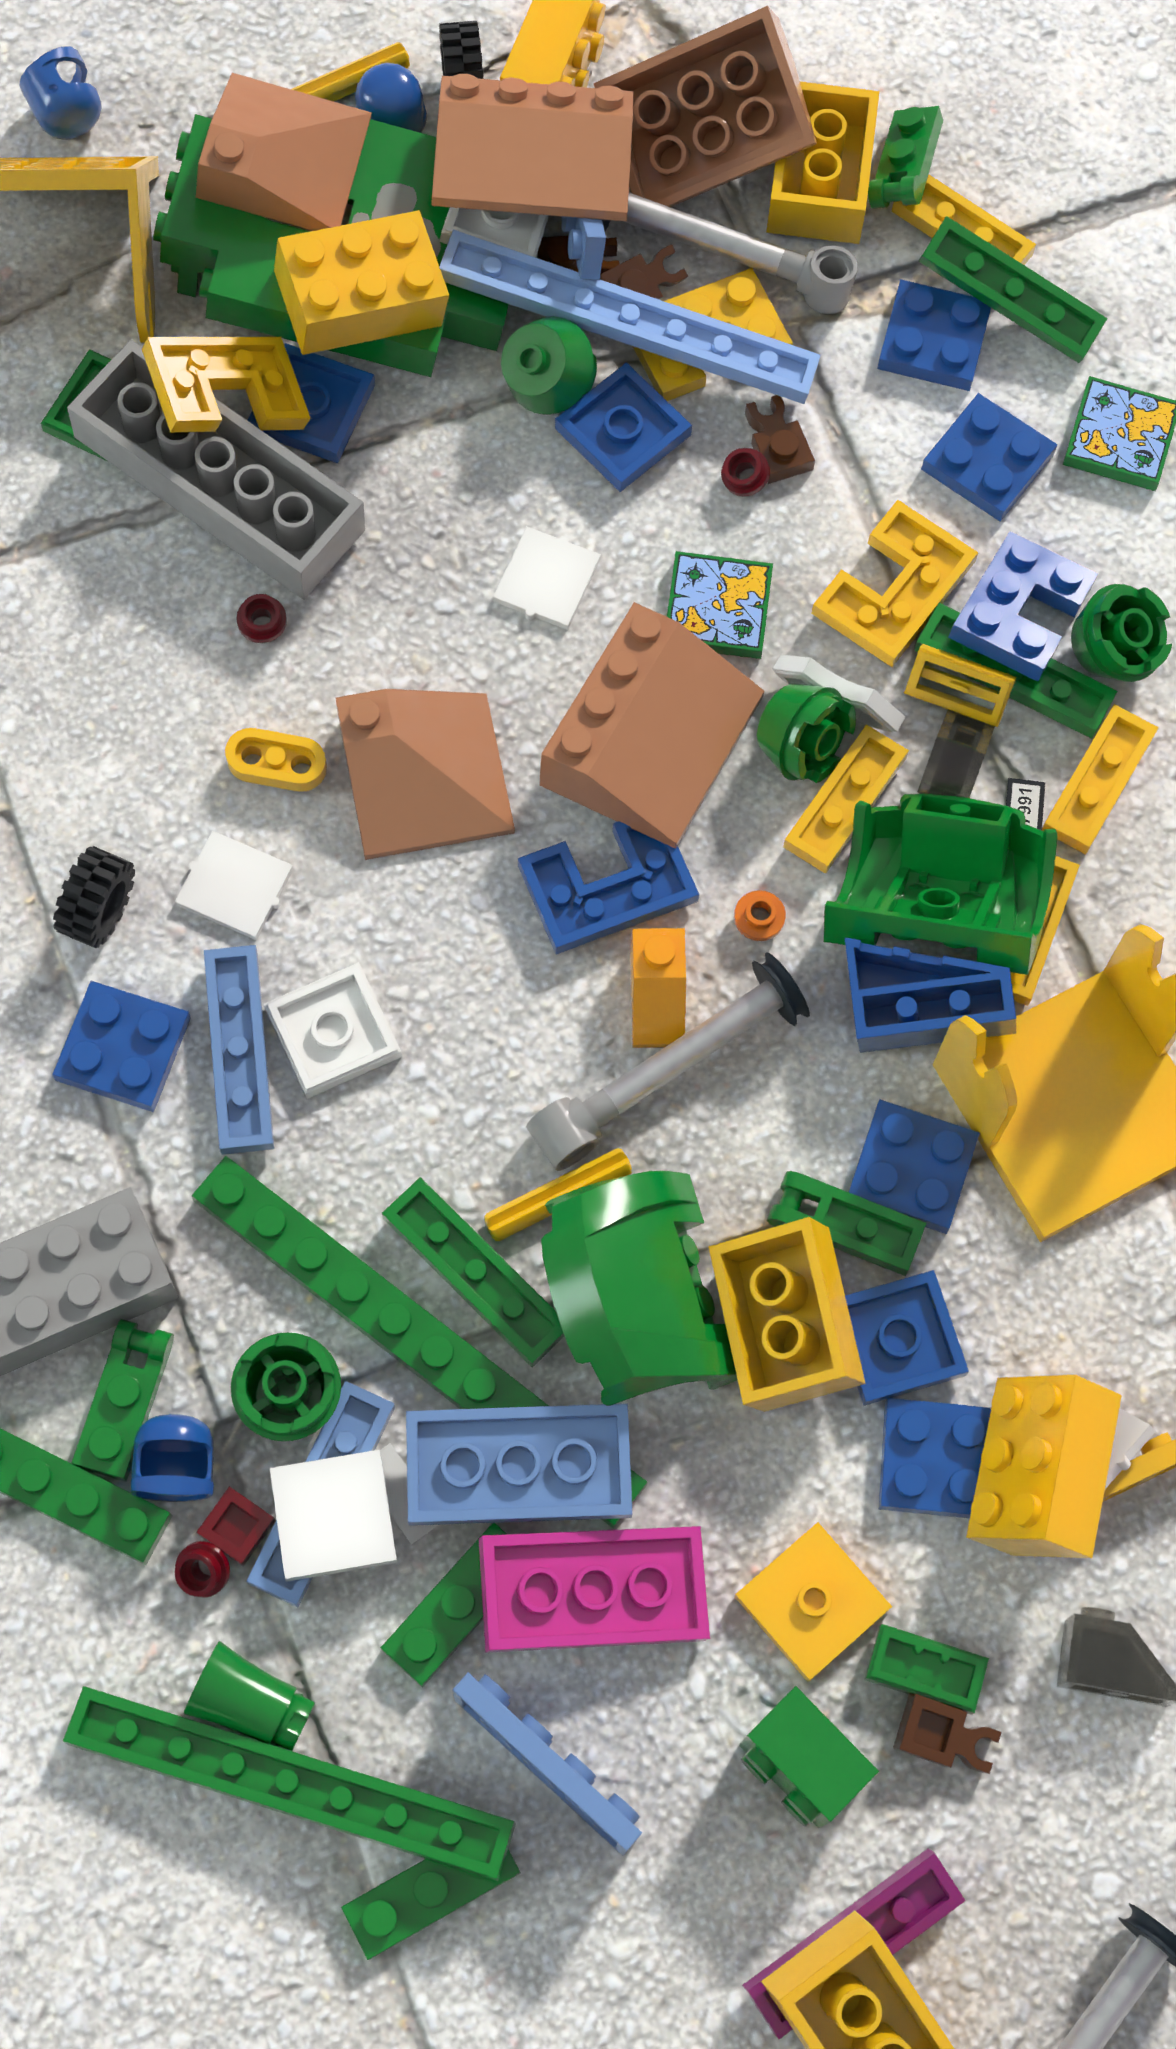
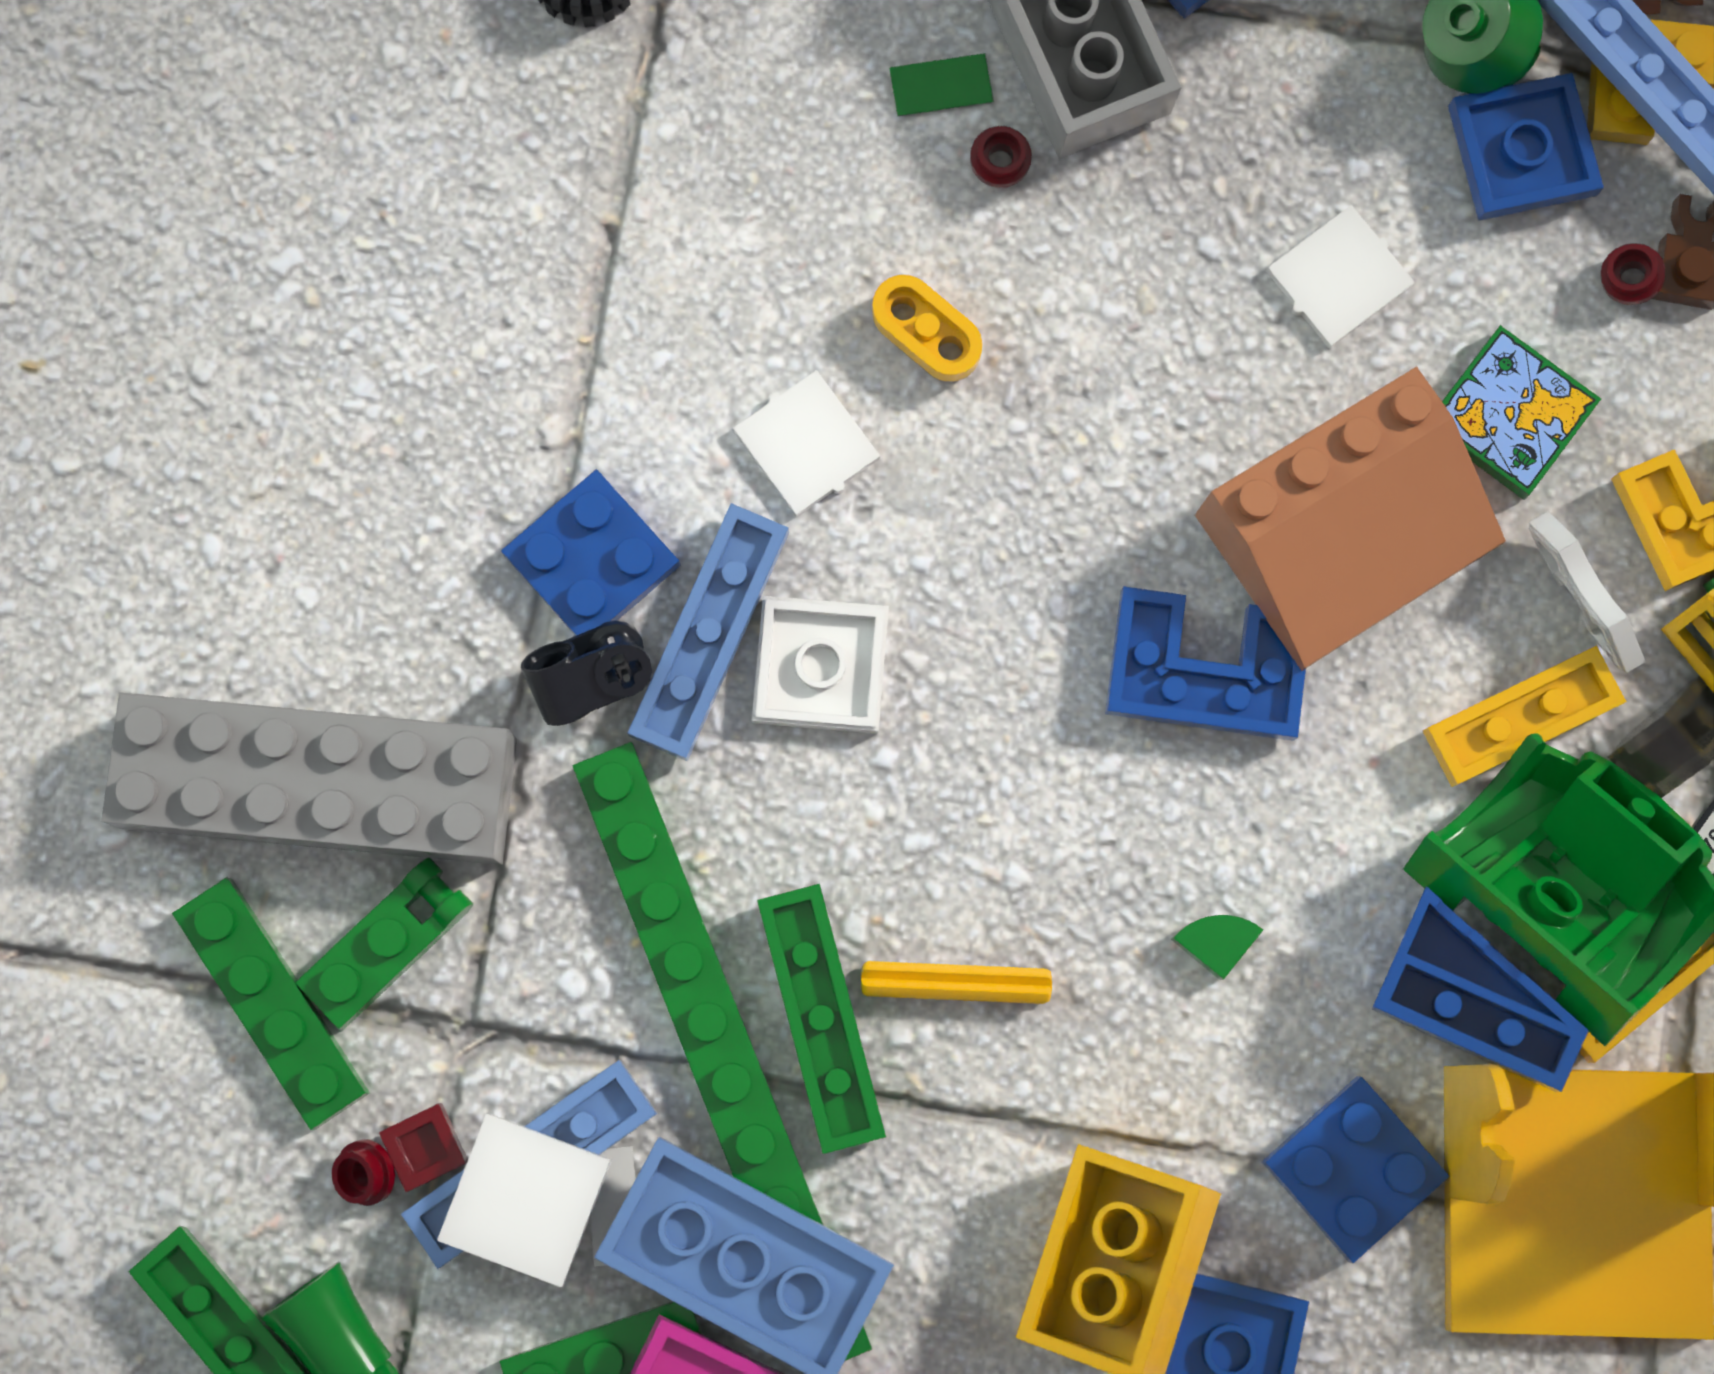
camera: 30 degrees right, 10 degrees up
black tyre [53,846,135,948] -> none
blue helmet [130,1414,214,1502] -> none
green cone [231,1332,341,1441] -> none
nougat slope [335,689,515,860] -> none
piece [526,952,810,1171] -> none
green piece [541,1171,738,1406] -> none
light orange slope [630,928,686,1048] -> none
orange plate [734,890,786,941] -> none
green cone [757,684,856,783] -> none
green plate [767,1171,927,1276] -> none
none -> black piece [520,620,652,726]
none -> green sticker [889,53,994,116]
none -> green tile [1171,915,1264,980]

